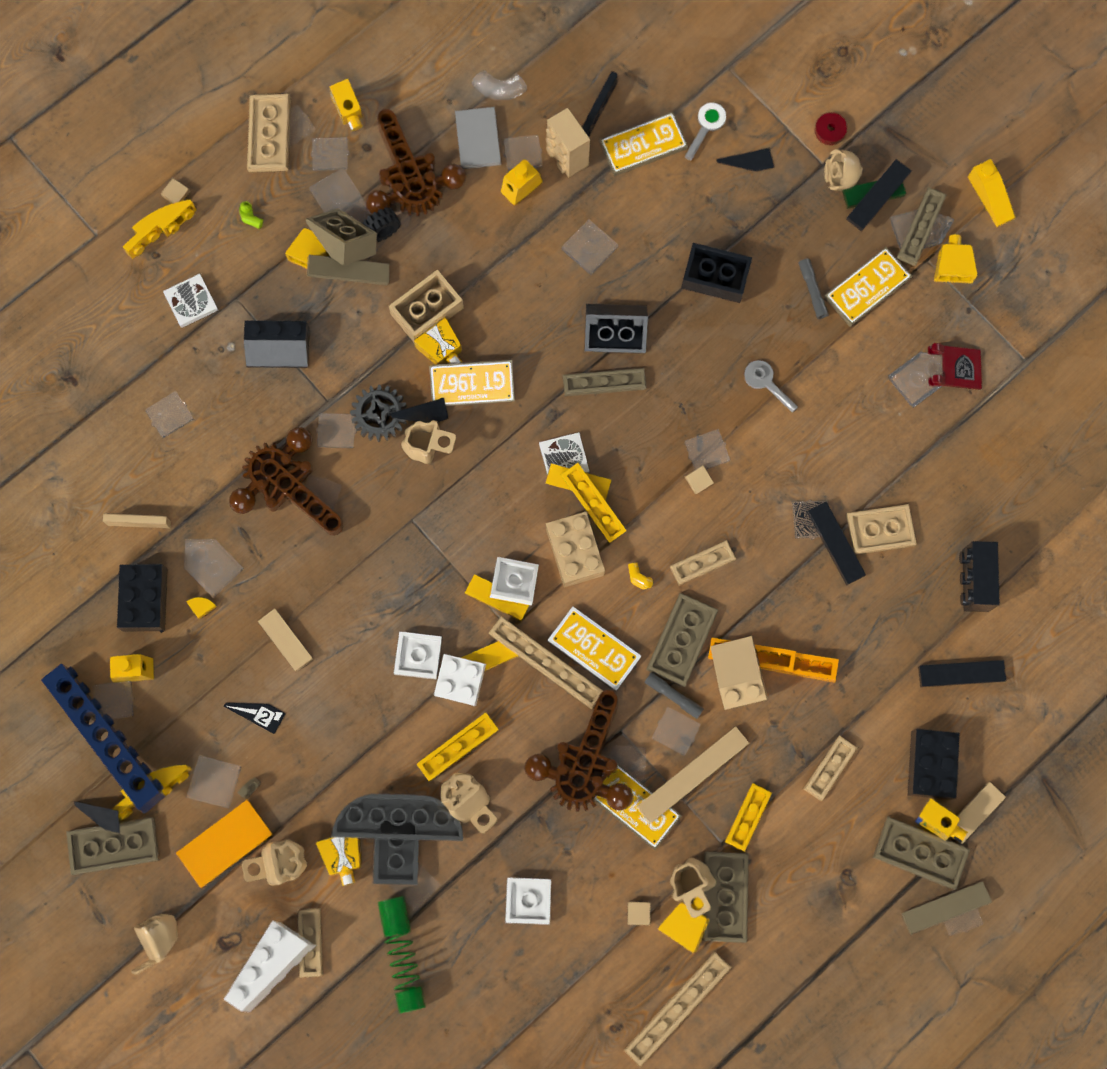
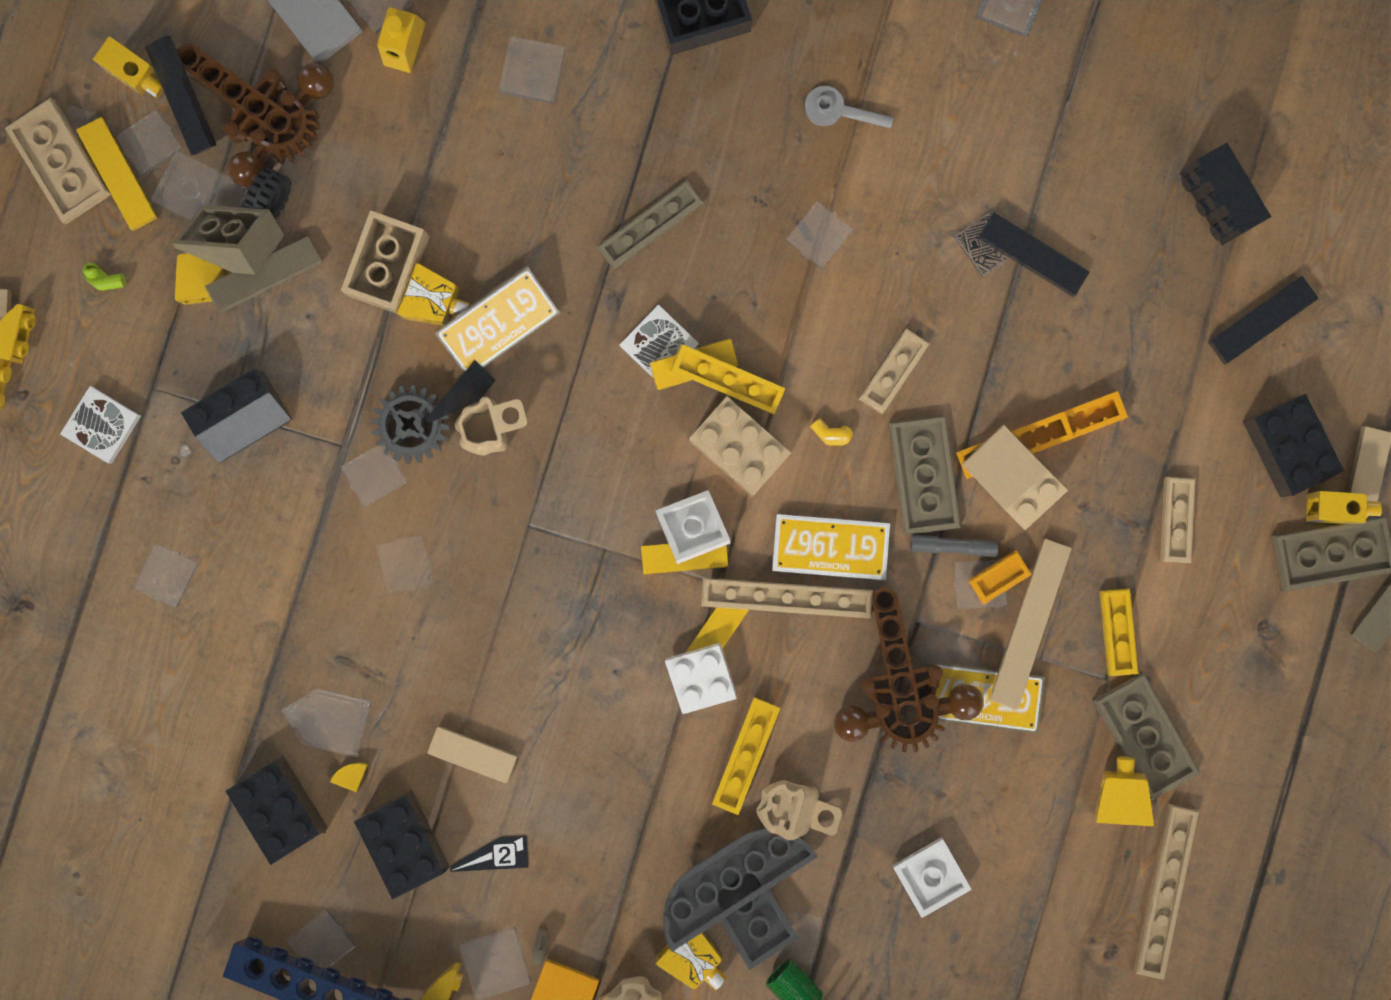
camera: 25 degrees left, 10 degrees up
tan tile [103,513,171,529] -> none
yellow torso [110,654,154,683] -> none
reddish brown piece [229,427,343,536] -> none
white plate [394,632,442,680] -> none
black slope [585,304,648,353] -> none
tan tile [628,902,650,925] -> none
tan piece [670,858,716,918] -> none
tan tile [684,465,714,494] -> none
tan tile [846,504,917,555] -> none
none -> yellow tile [76,117,158,231]
none -> black tile [145,36,217,156]
none -> black brick [354,790,450,900]
none -> light orange tile [967,550,1032,605]

